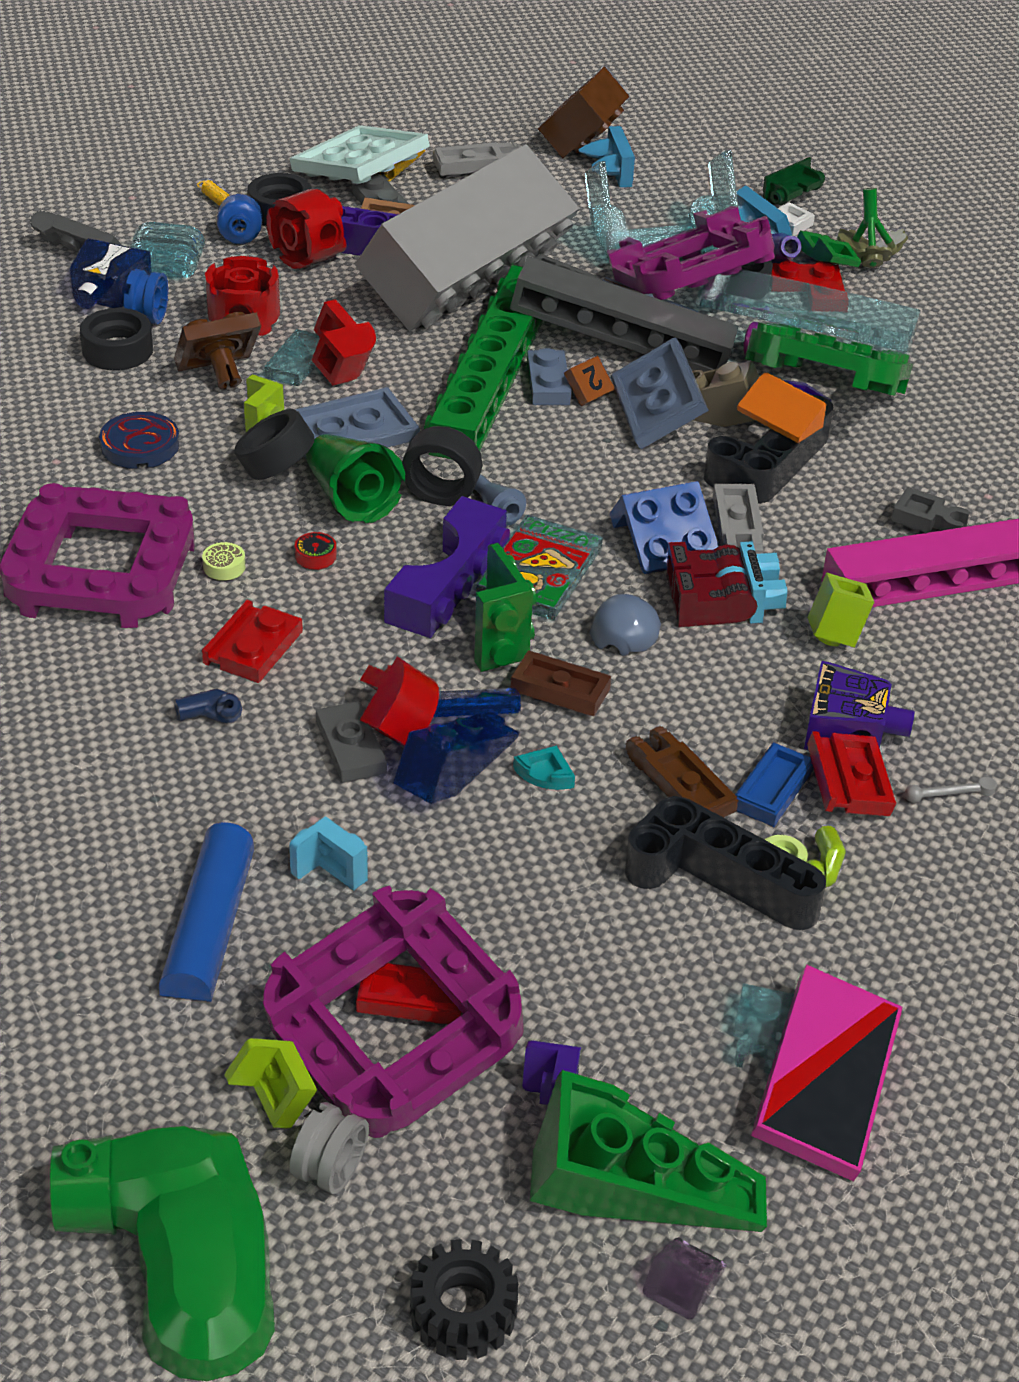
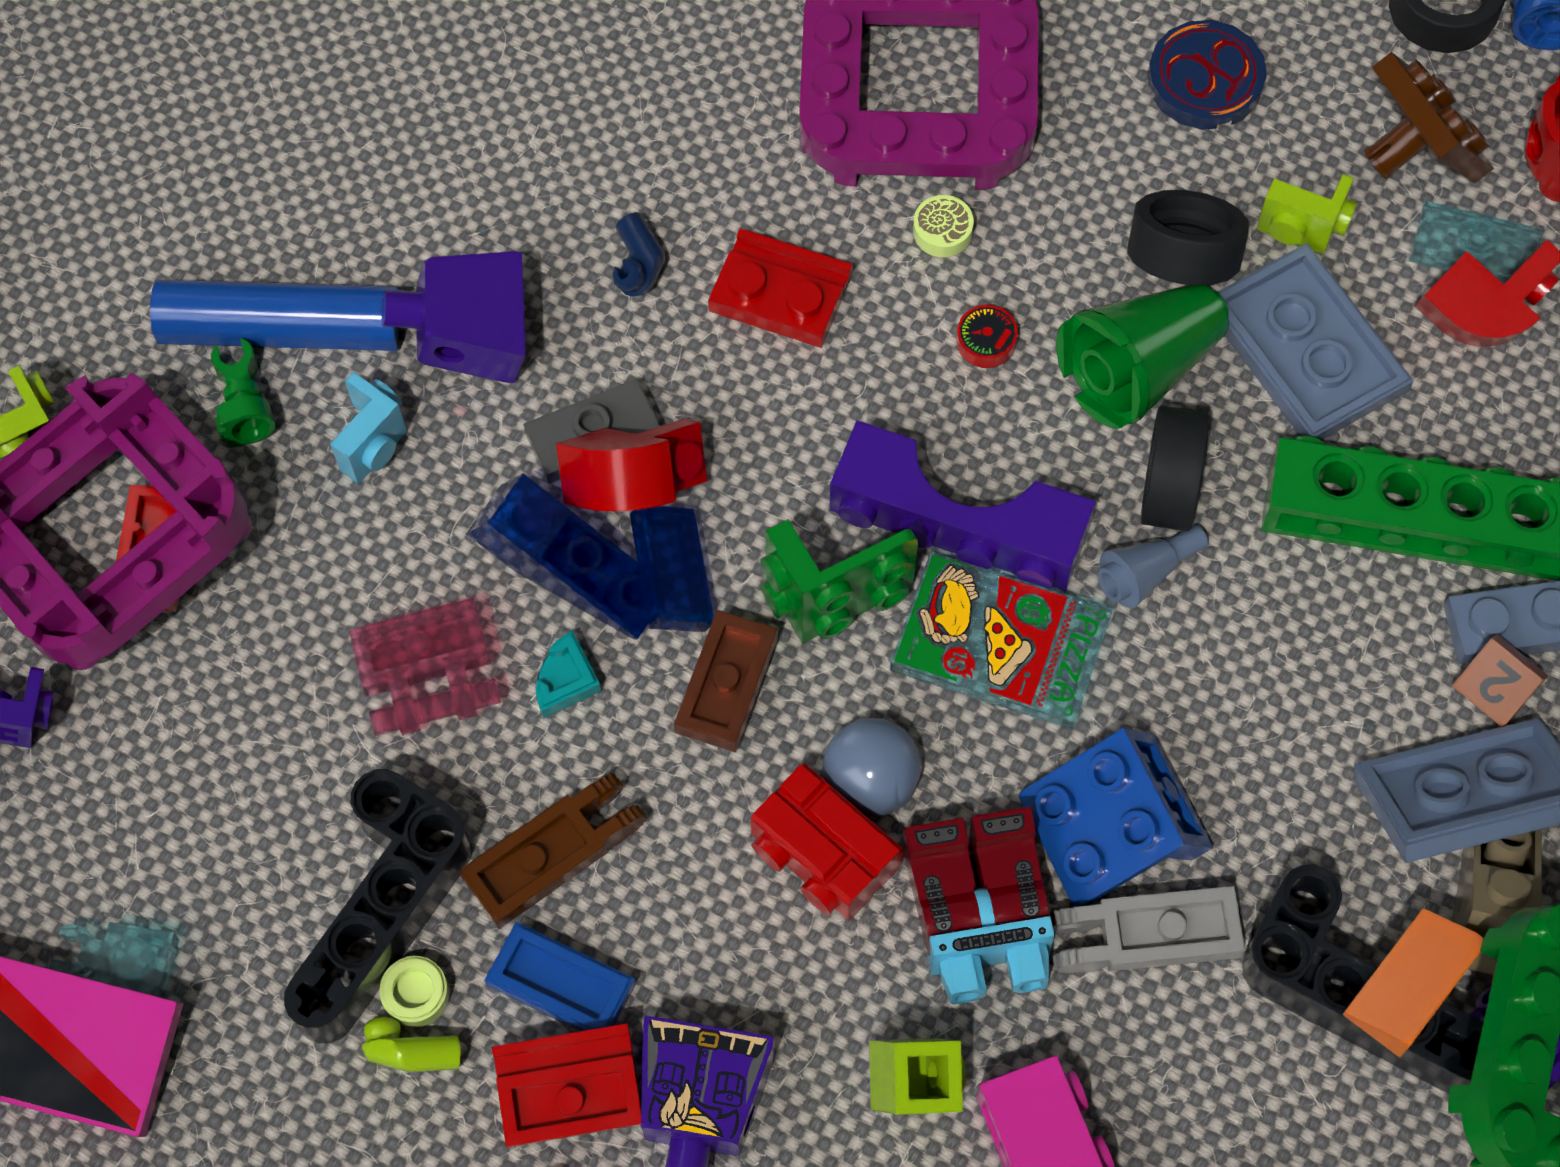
camera: 90 degrees right, 25 degrees up
none -> green piece [211,338,275,448]
none -> clear pink plate [349,597,501,736]
none -> dark purple torso [381,251,525,383]
none -> red brick [750,763,903,921]

